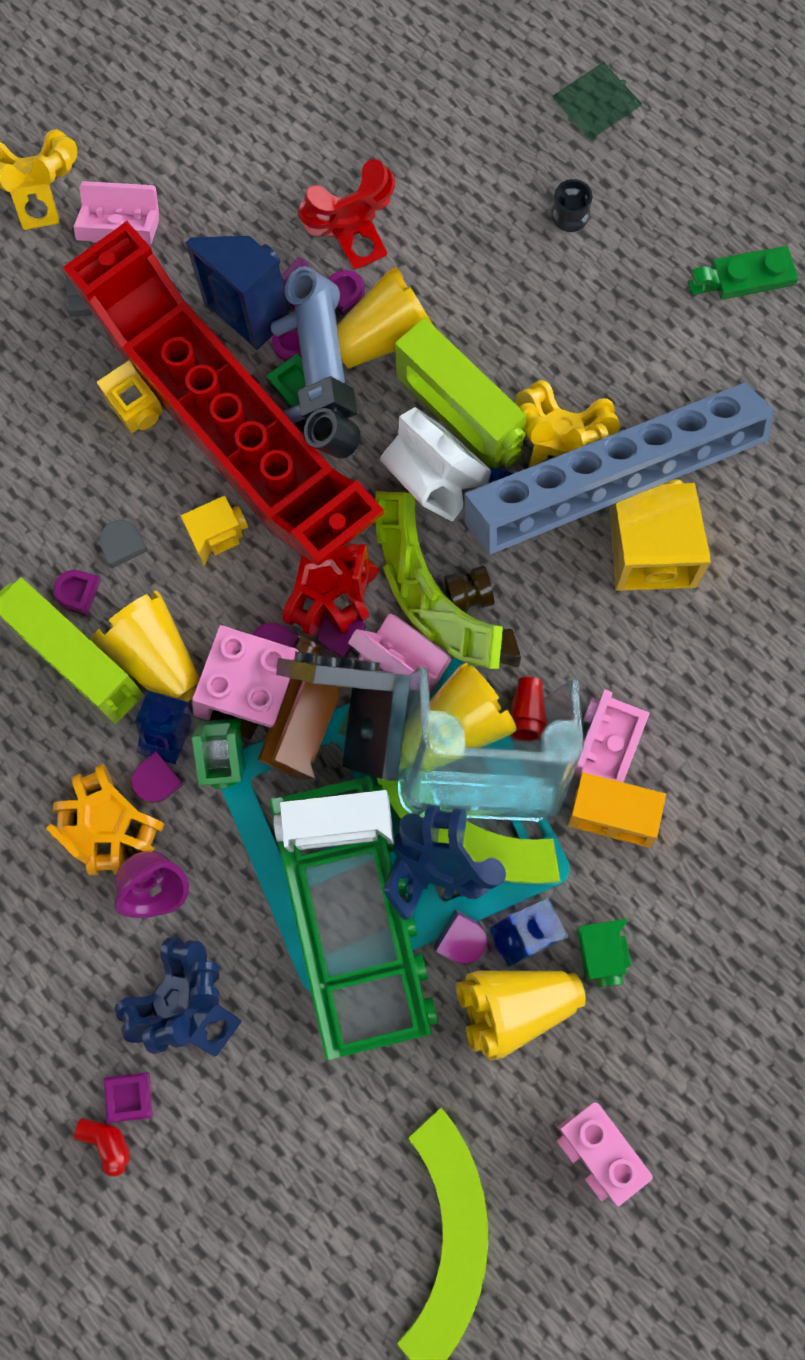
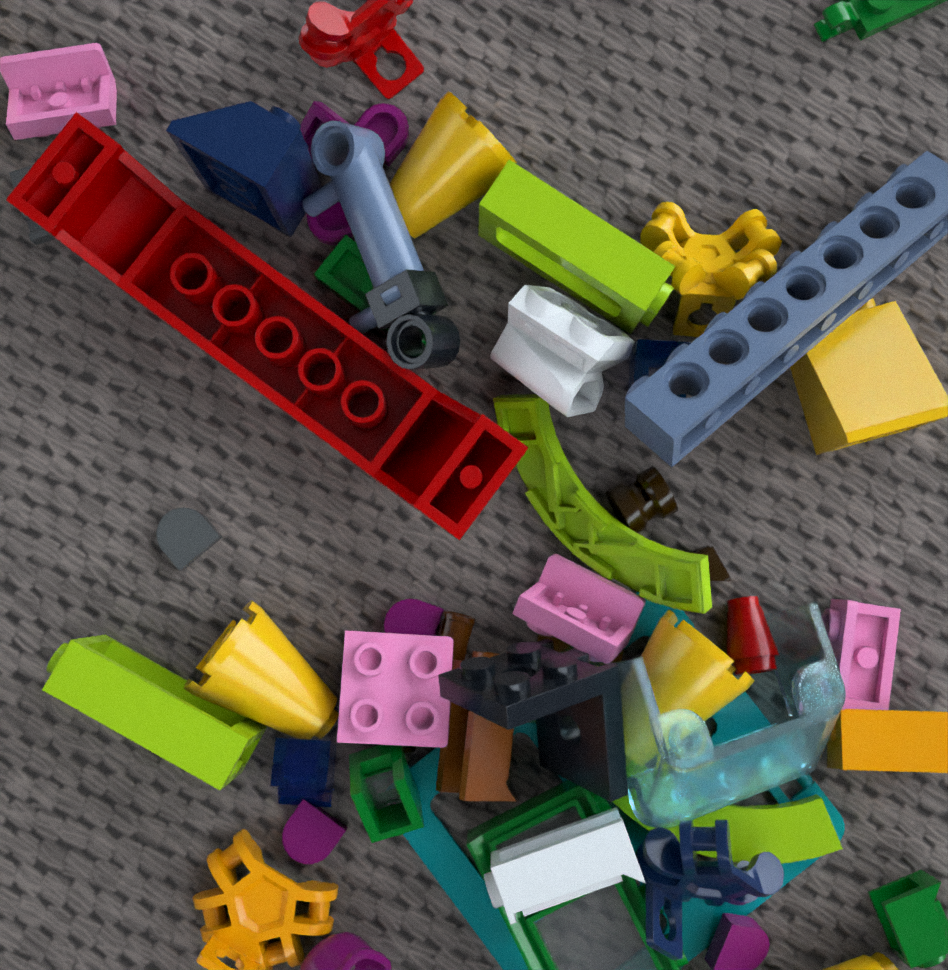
camera: 20 degrees left, 10 degrees up
magenta tile [53,570,101,616] -> none
yellow window [97,360,163,434] -> none
yellow window [180,495,248,566] -> none
red piece [282,544,379,637] -> none
magenta tile [317,610,367,657] -> none
clear blue bracket [490,898,568,967] -> none

